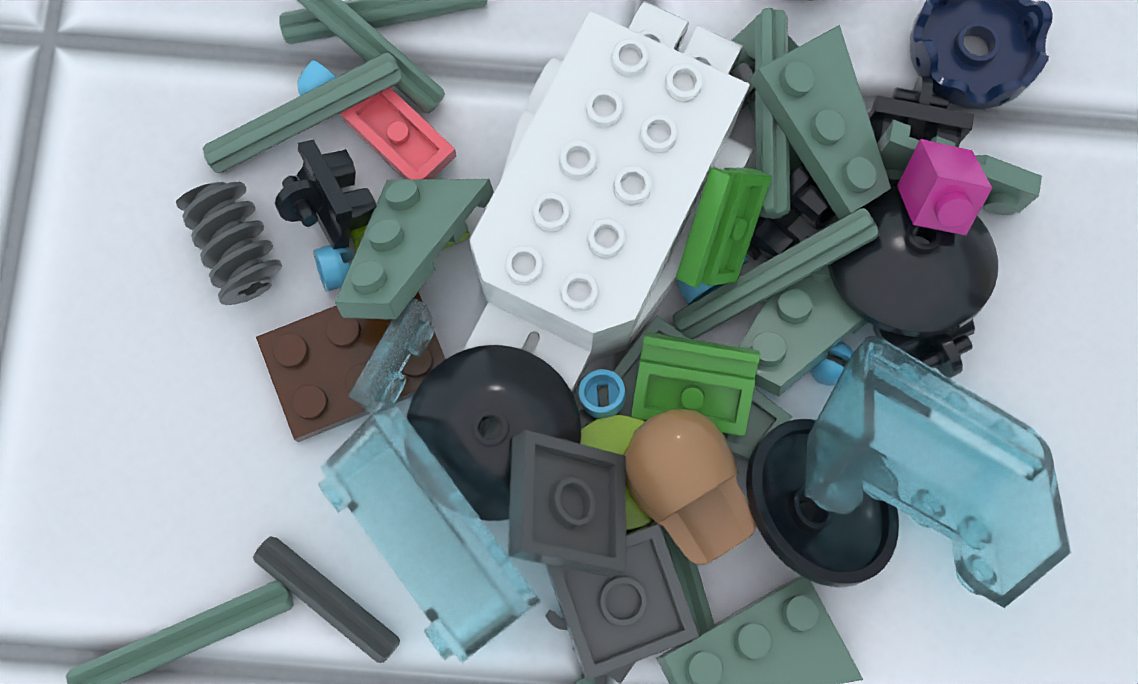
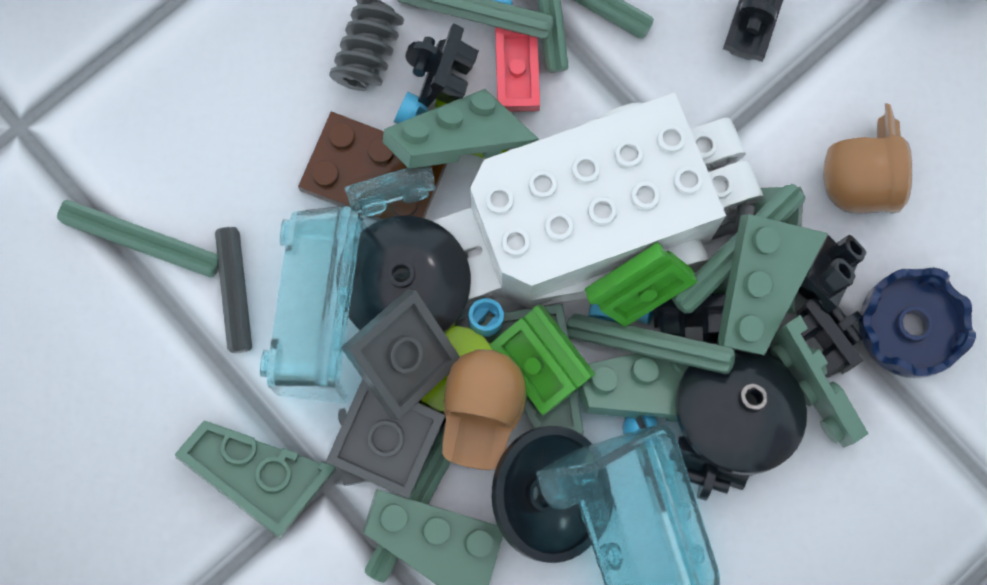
camera: 45 degrees right, 0 degrees up
dark pink brick [897,139,992,235] -> none
none -> black hips [798,235,867,313]

